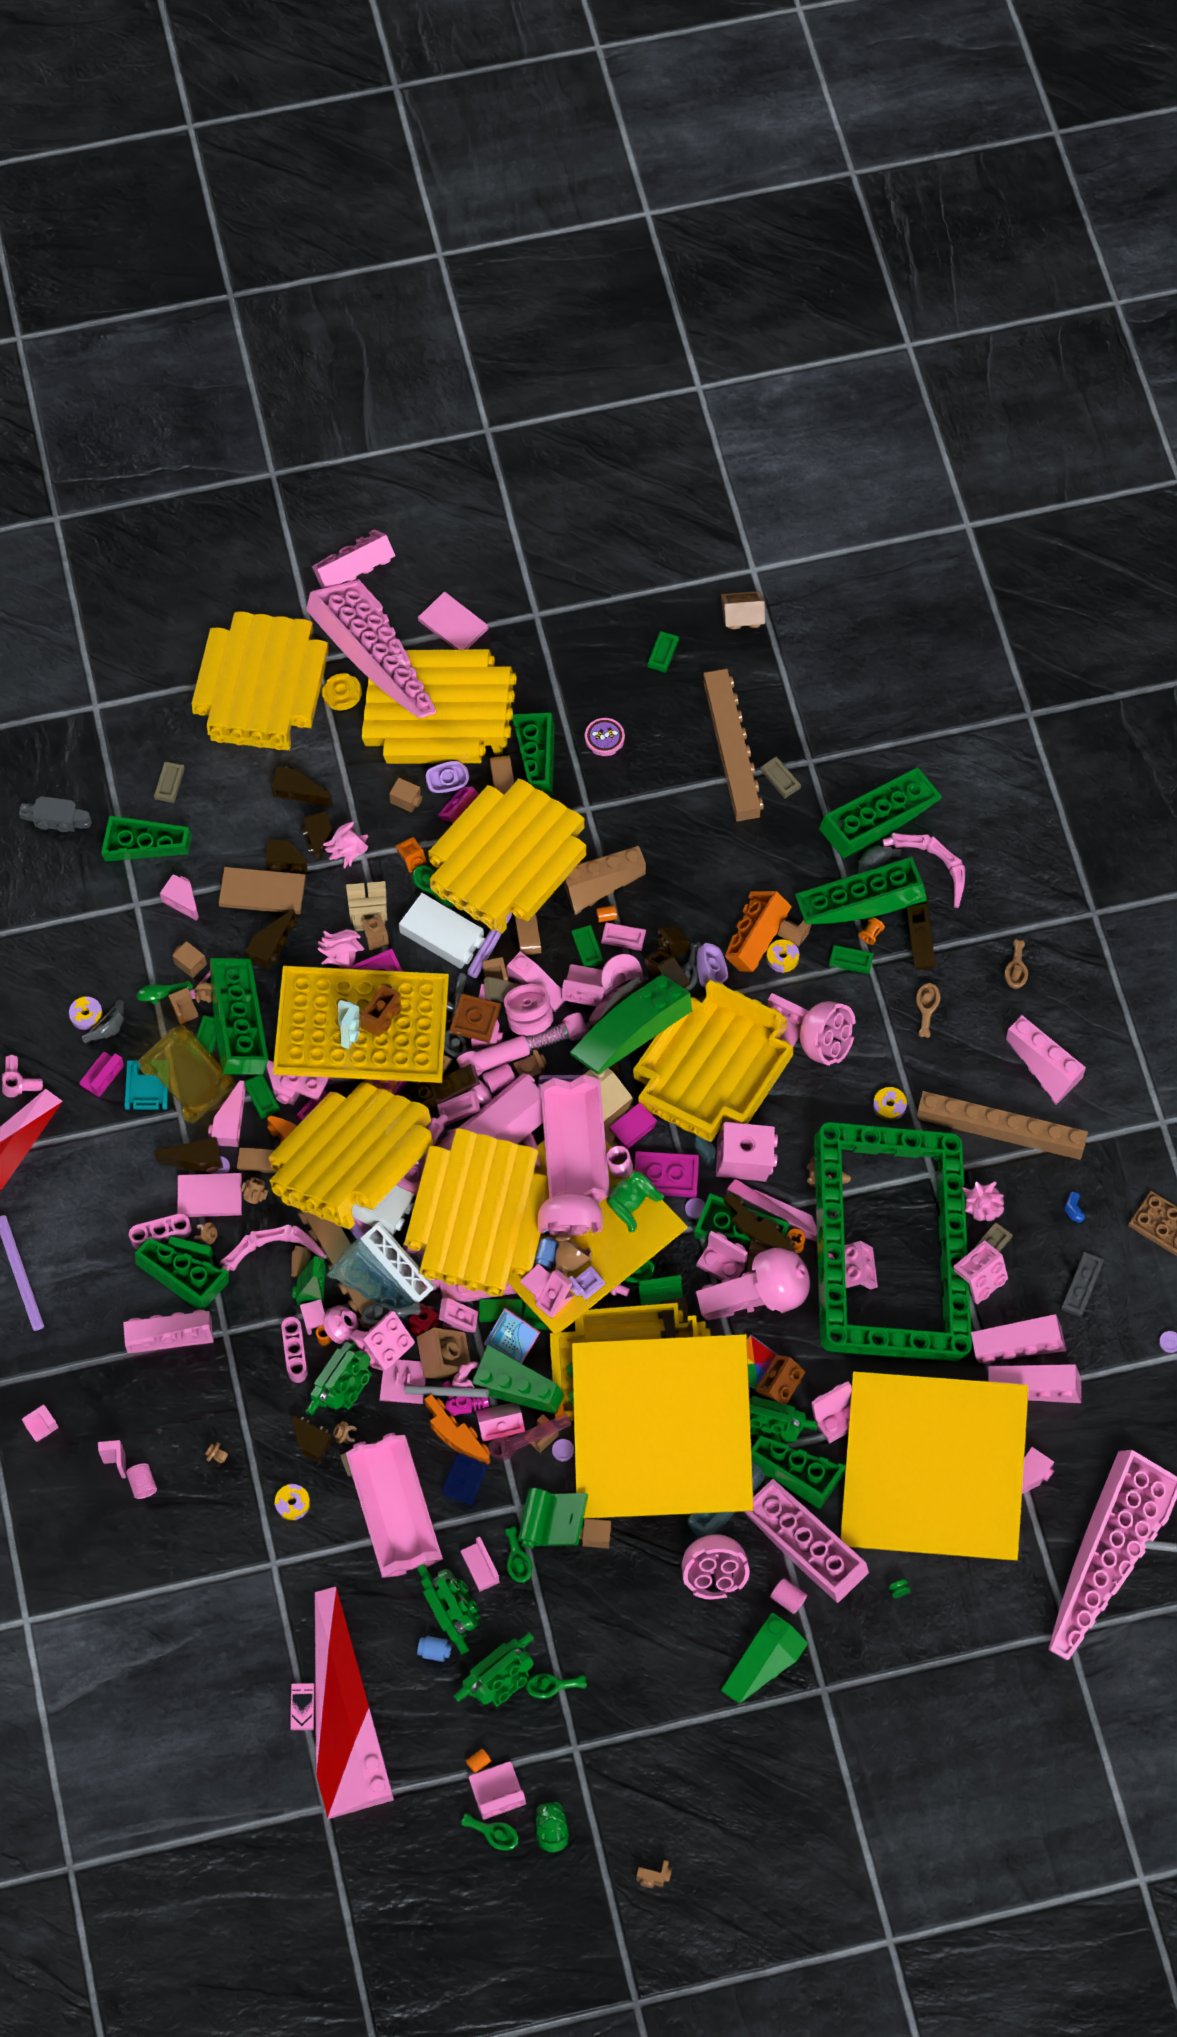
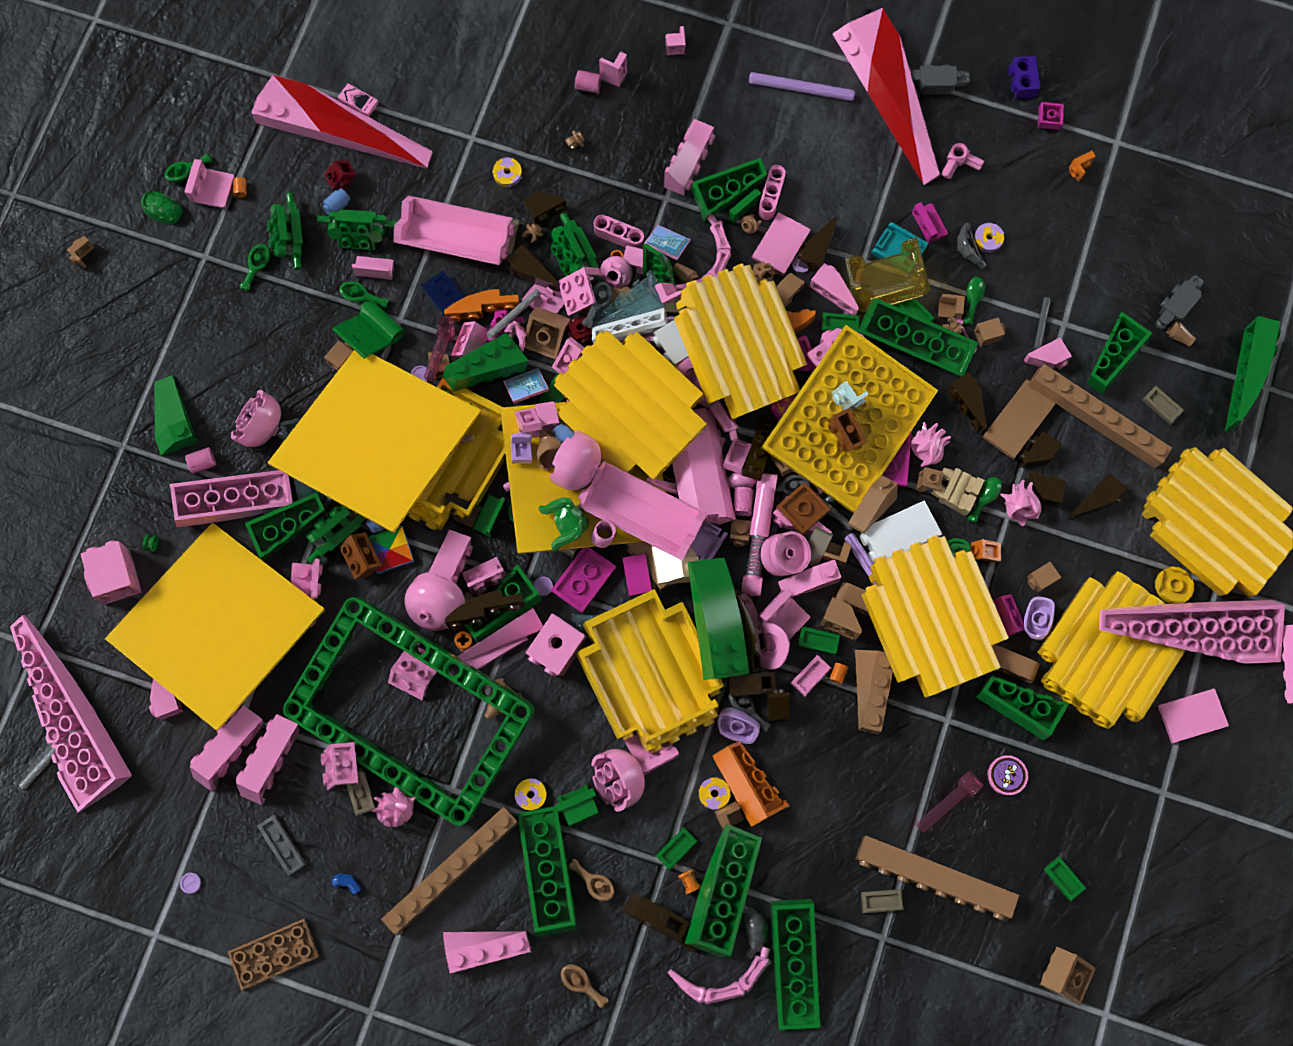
camera: 120 degrees right, 10 degrees up
none -> bright pink brick [81,540,142,605]
none -> dark red brick [324,160,357,190]
none -> dark brown slope [506,244,560,292]
none -> green slope [518,806,578,937]
none -> green plate [555,784,599,828]
none -> piece [644,225,691,260]
none -> bright pink panel [655,283,682,303]
none -> medium nougat slope [820,597,862,641]
none -> medium nougat slope [848,475,898,533]
none -> clear pink axle [916,770,984,833]
none -> green piece [968,477,1002,523]
none -> medium nougat brick [1028,364,1172,468]
none -> dark grey bar [1034,297,1051,350]
none -> medium nougat cone [1166,321,1196,347]
none -> green slope [1225,316,1281,432]

